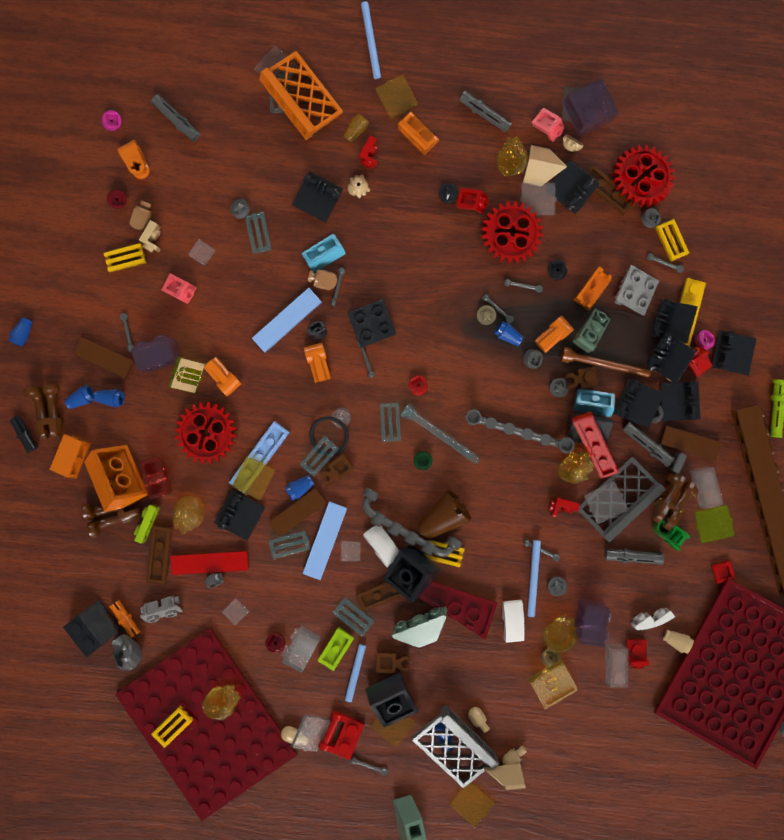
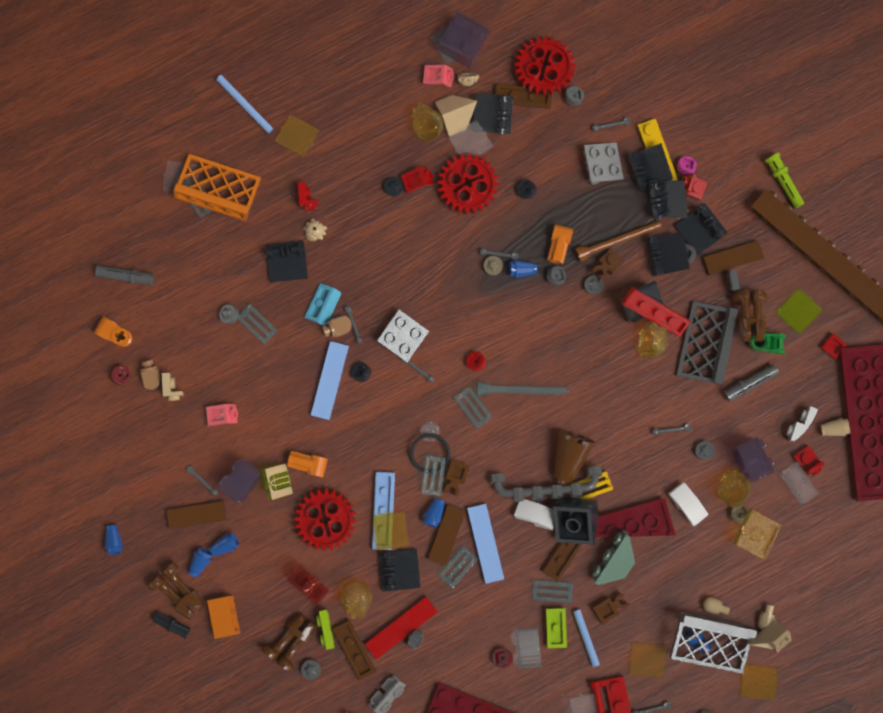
camera: 30 degrees left, 5 degrees down
orange slope [84,445,148,512] -> none
dark pink tile [101,110,122,131] -> none
yellow tile [103,243,147,272] -> none
clear tile [188,239,215,266] -> none
clear tile [222,598,249,625] -> none
orange piece [304,342,331,383] -> none
clear tile [341,541,361,561] -> none
clear yellow cone [343,113,370,143] -> none
black slope [365,672,419,728] -> none
orange hinge [398,111,440,155] -> none
dark green plate [413,451,433,470] -> none
dark grey pin [459,90,512,133] -> none
dark grey bar [465,410,575,453] -> none
dark grey hinge [504,279,543,293] -> none
light blue bar [527,540,541,617] -> none
red bracket [548,496,580,517] -> none
sand green slope [572,308,611,353] -> none
orange hinge [573,266,612,311] -> none
medium azure slope [574,388,615,417] -> none
clear piece [584,481,629,524] -> none
dark grey pin [622,421,675,467] -> none
yellow tile [655,219,689,262] -> none
clear brick [690,467,724,509] -> none
black hinge [711,330,757,376] -> none
none -> dark grey tile [301,660,321,680]

